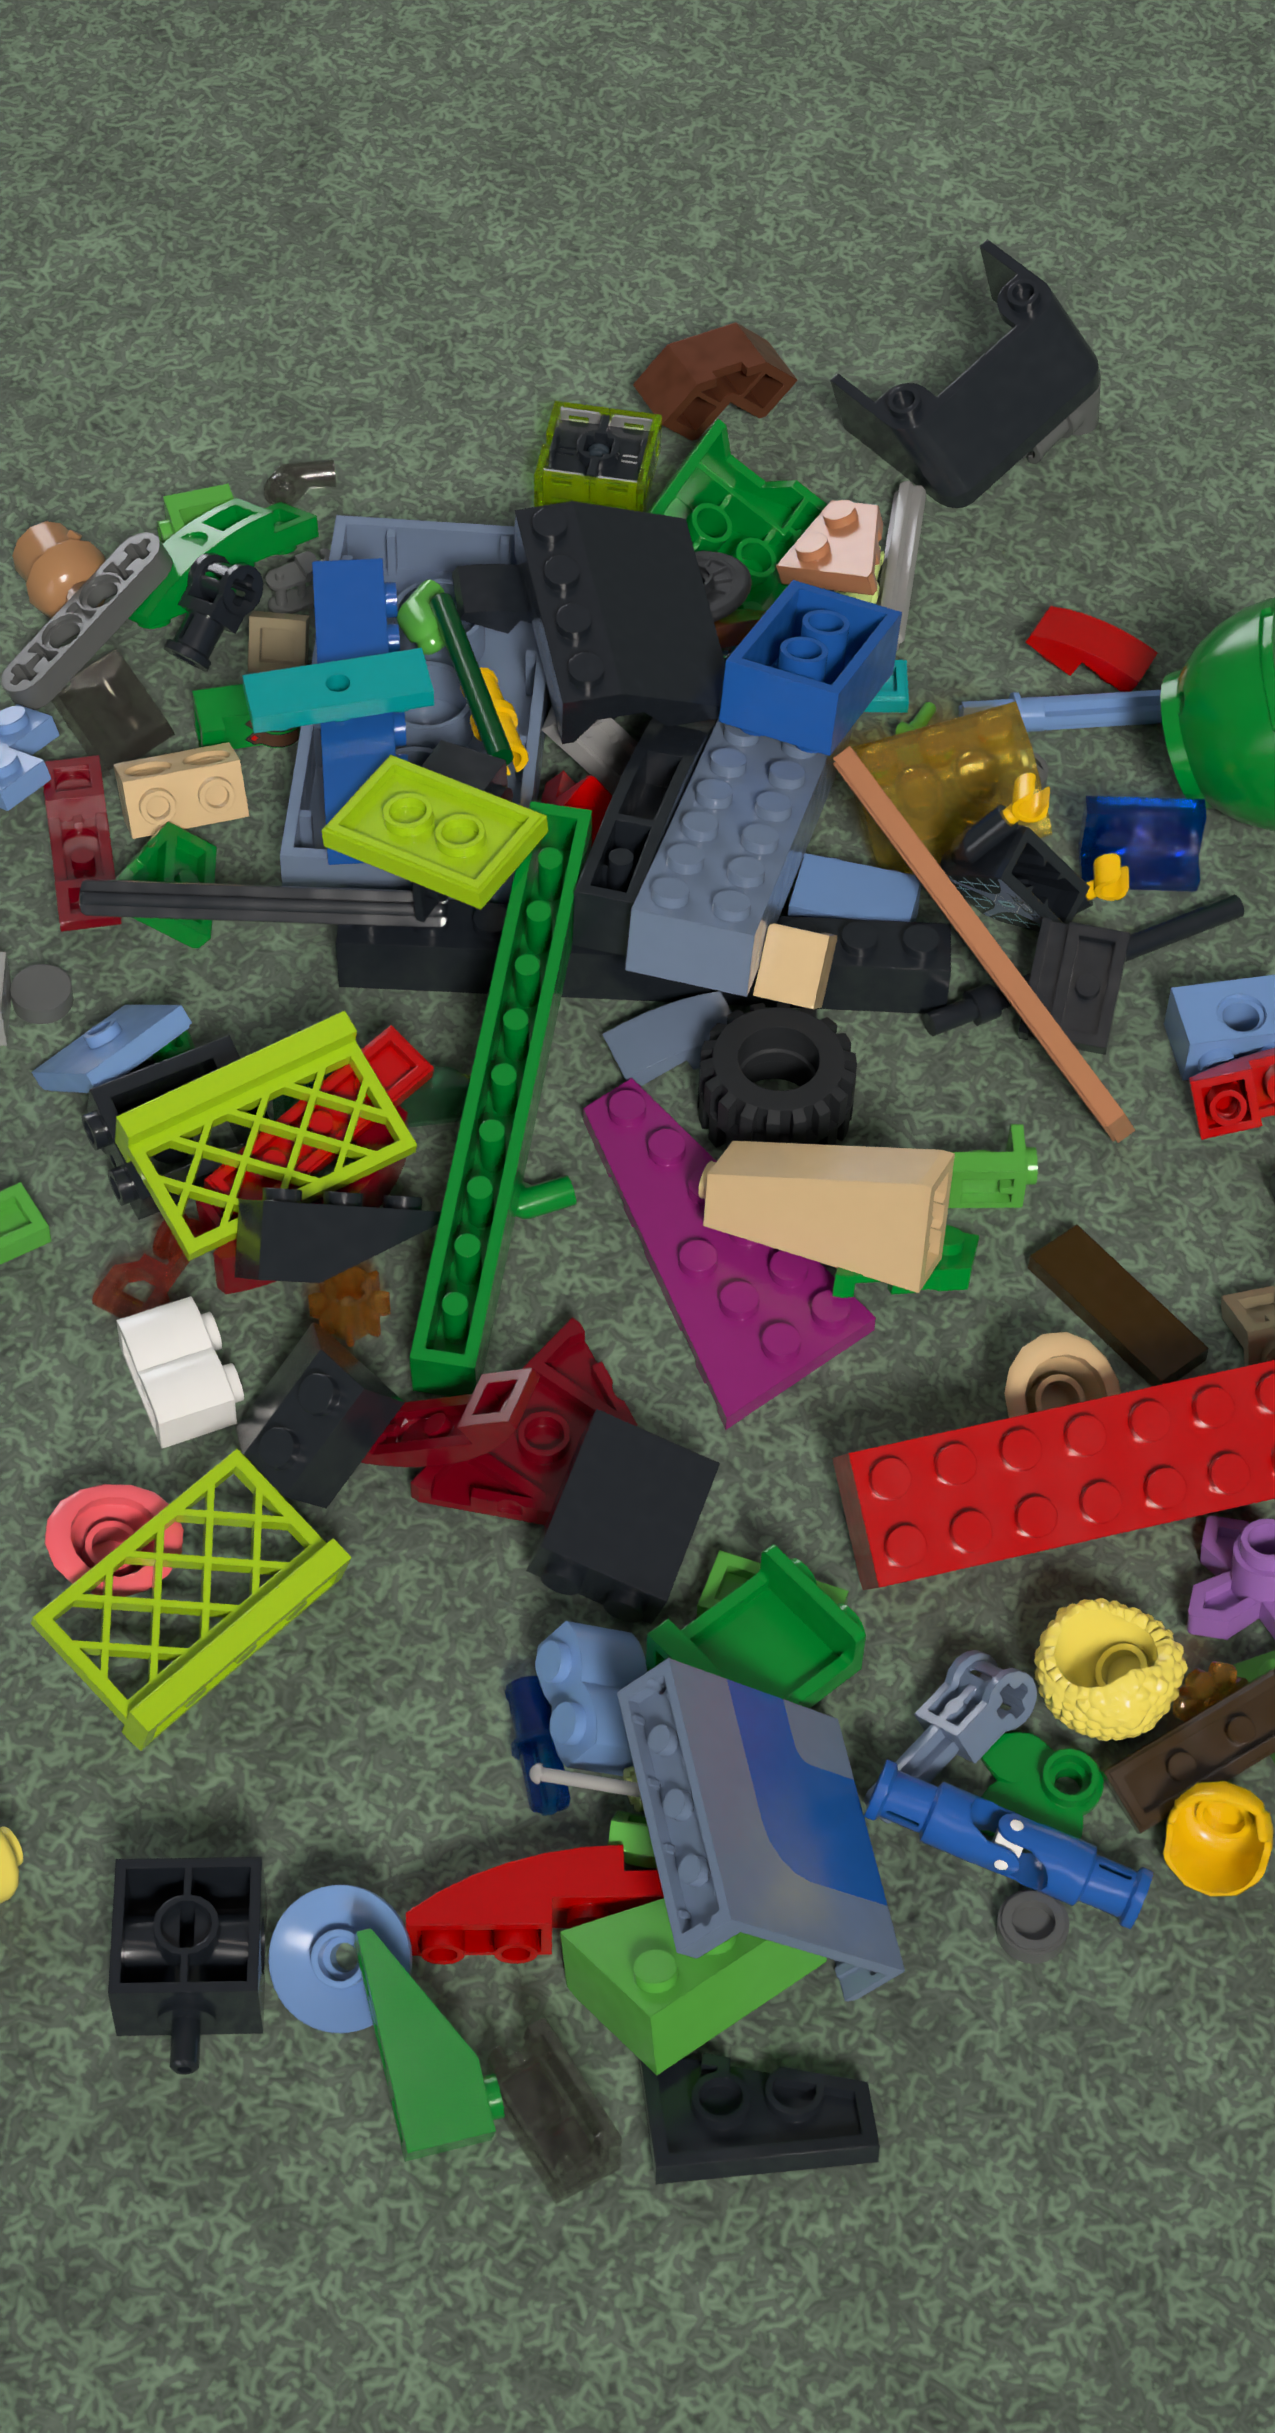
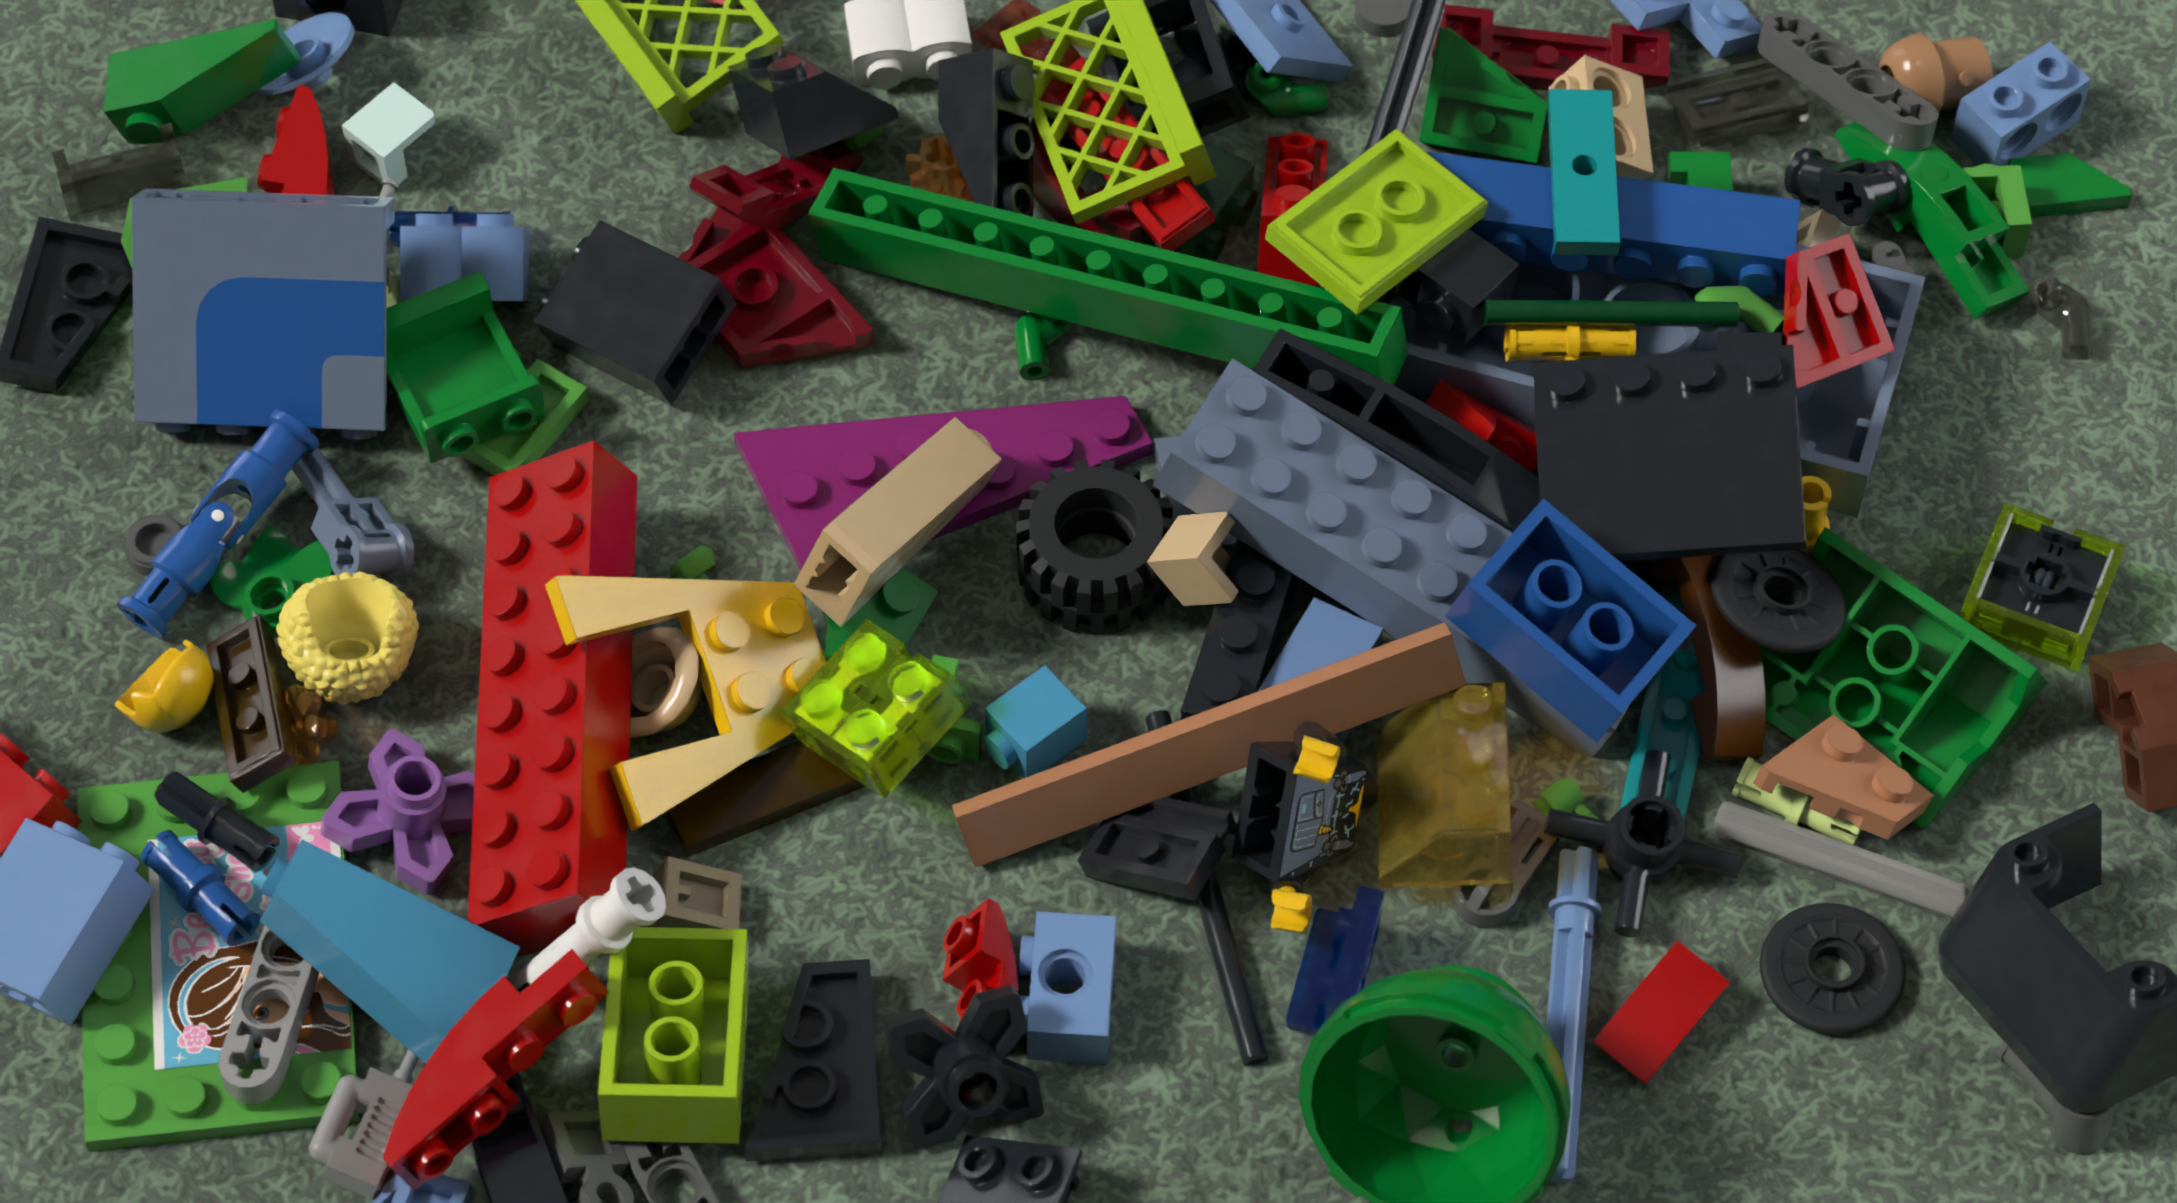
camera: 105 degrees right, 5 degrees up
none -> light aqua panel [342,82,435,184]
none -> yellow wing [545,575,833,831]
none -> bright green rock [670,545,716,580]
none -> clear neon green piece [780,619,972,799]
none -> dark azure brick [983,665,1087,779]
none -> red slope [1257,132,1328,286]
none -> black bar [1544,750,1743,938]
none -> black wheel [1760,903,1906,1035]
none -> red wing [1783,233,1895,389]
none -> medium blue brick [1950,42,2091,166]
none -> green tile [2007,152,2132,218]

